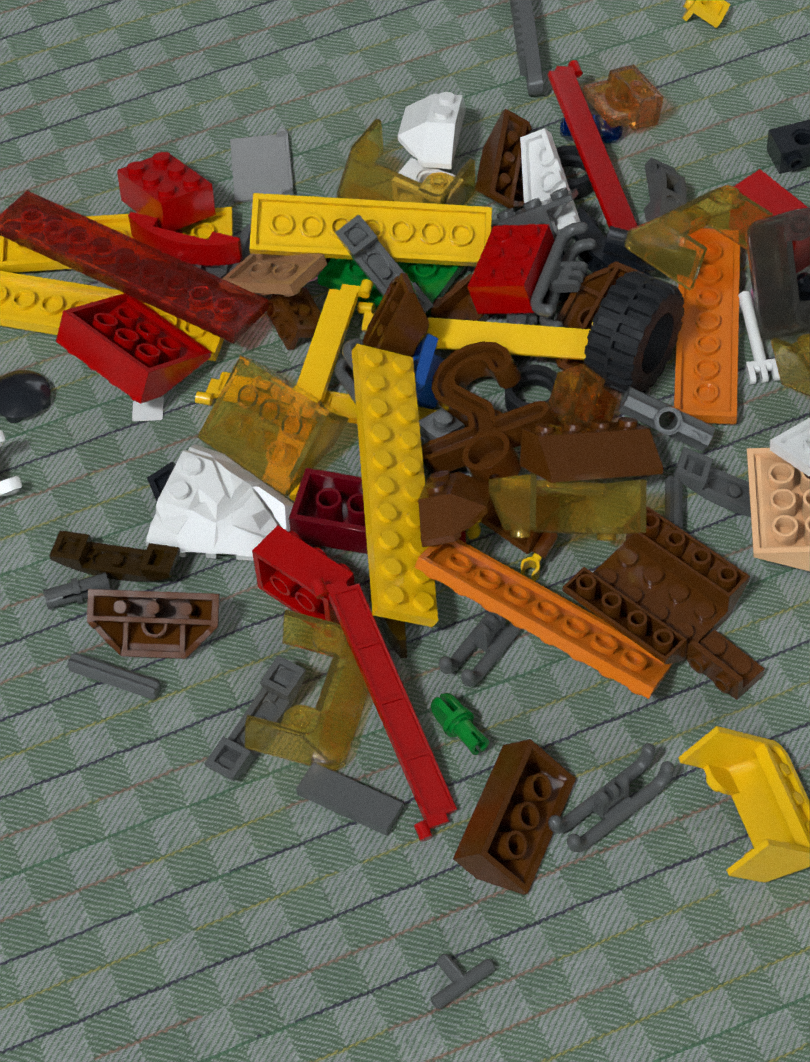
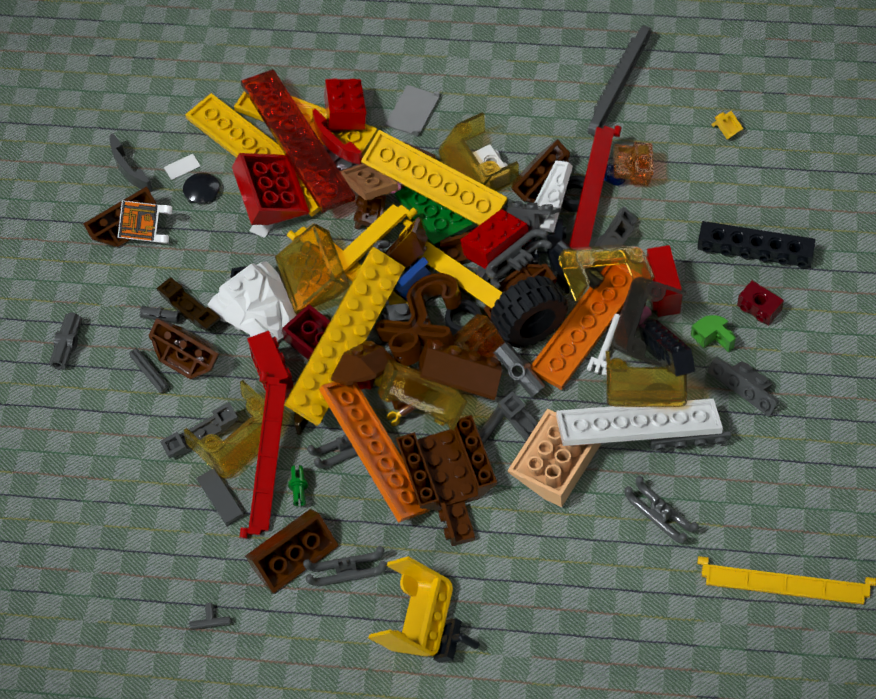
camera: 30 degrees right, 5 degrees up
dark grey slope [335,215,434,313] -> none
white wedge [398,92,466,169] -> none

